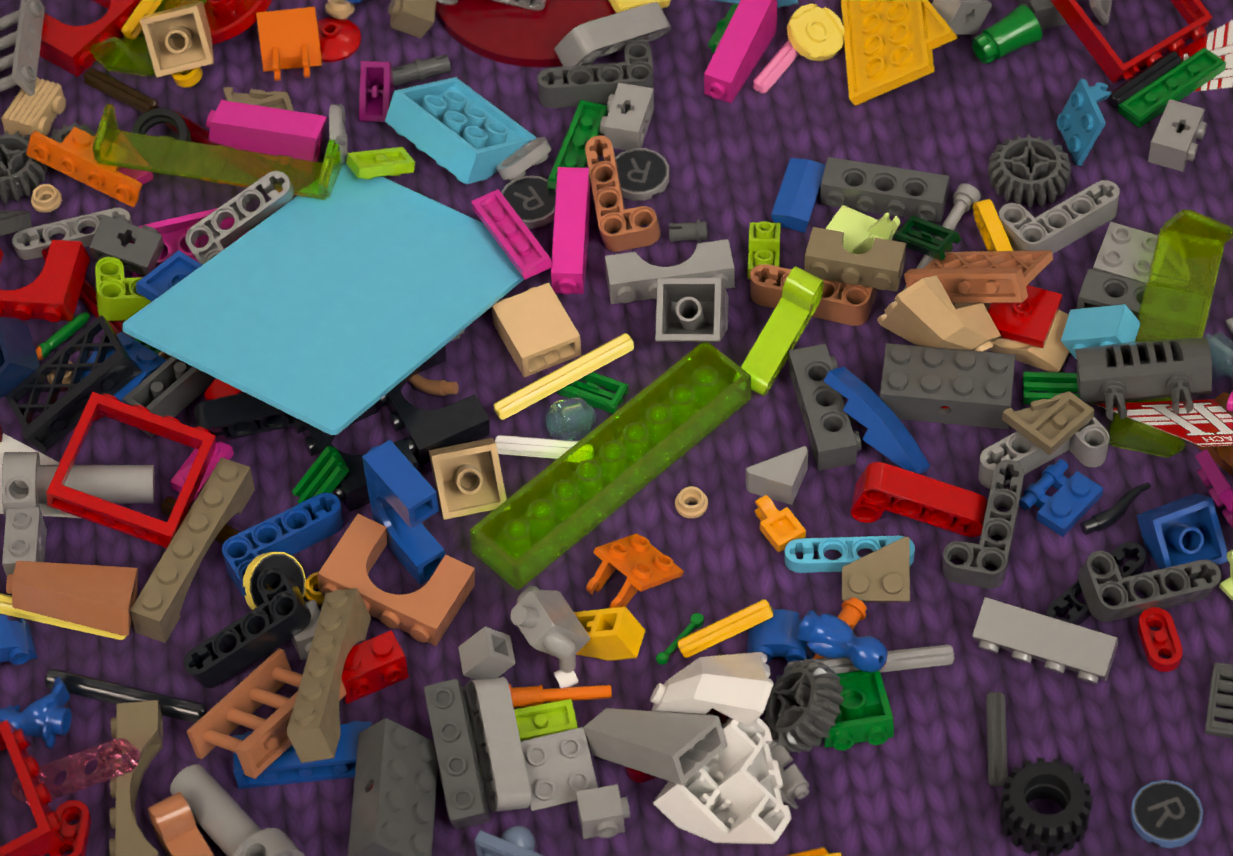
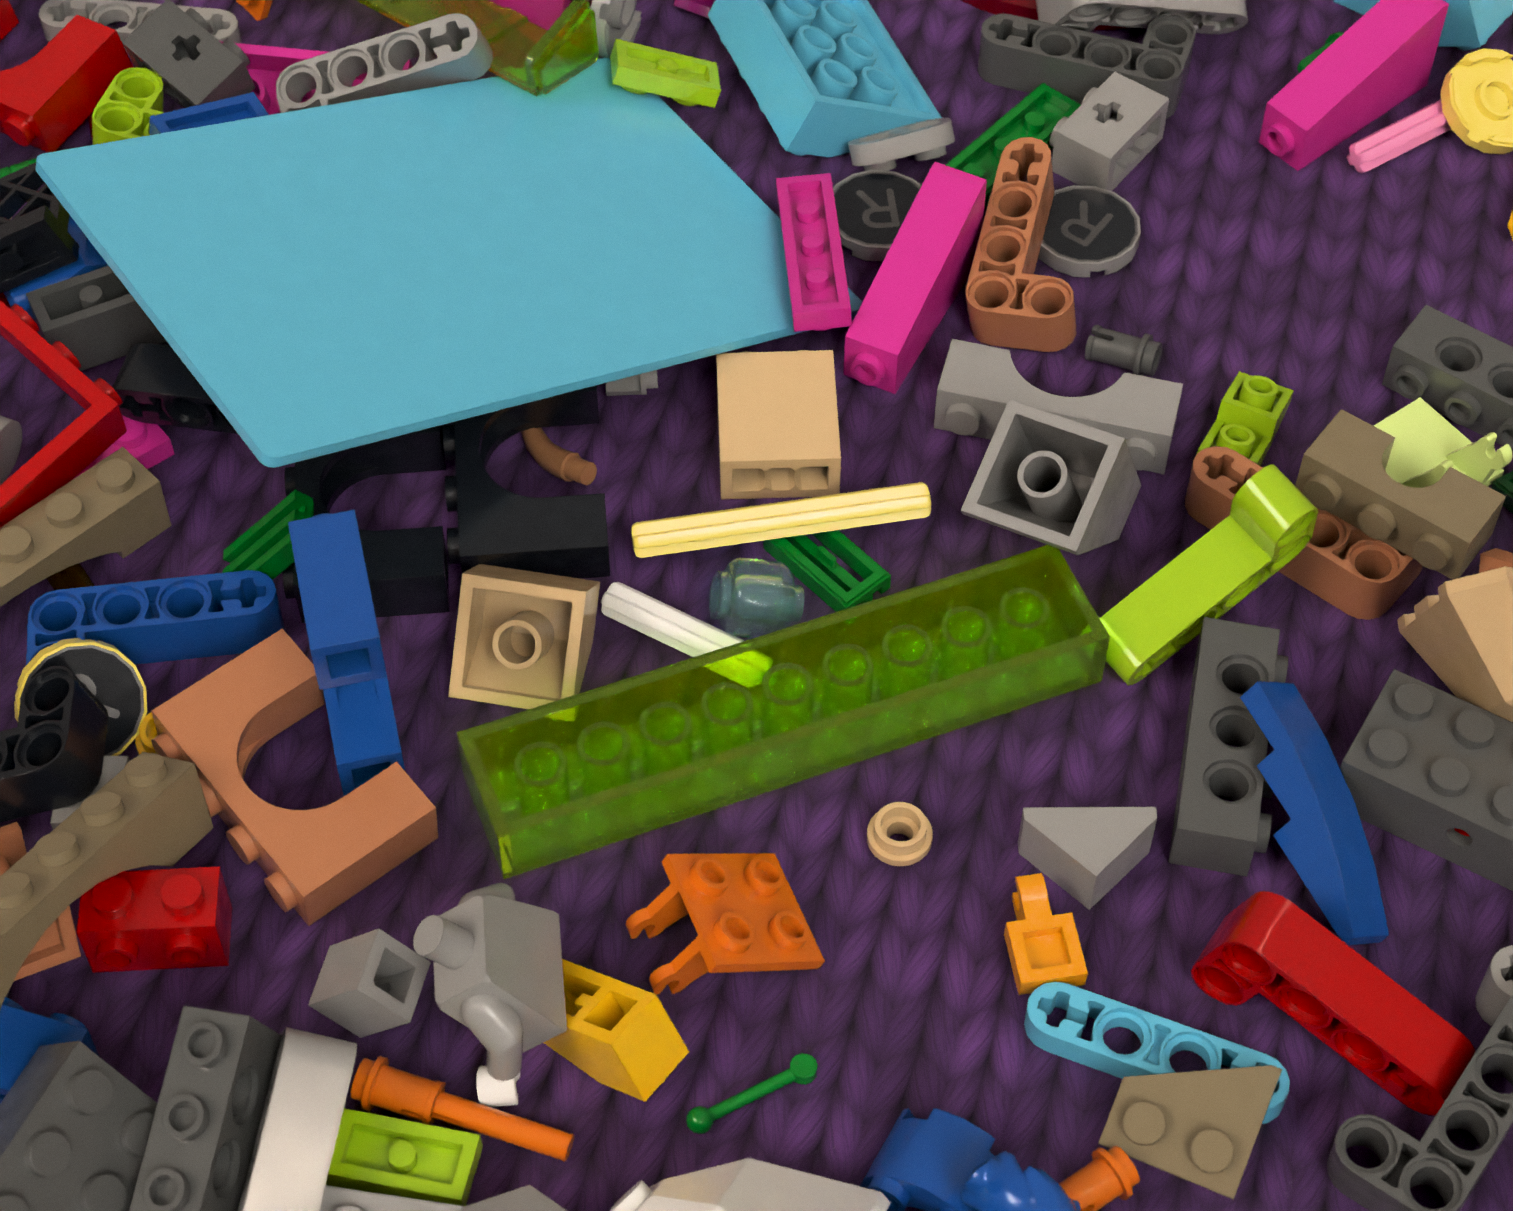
camera: 20 degrees right, 0 degrees up
yellow axle [678,599,773,658] -> none
blue piece [771,158,826,233] -> none

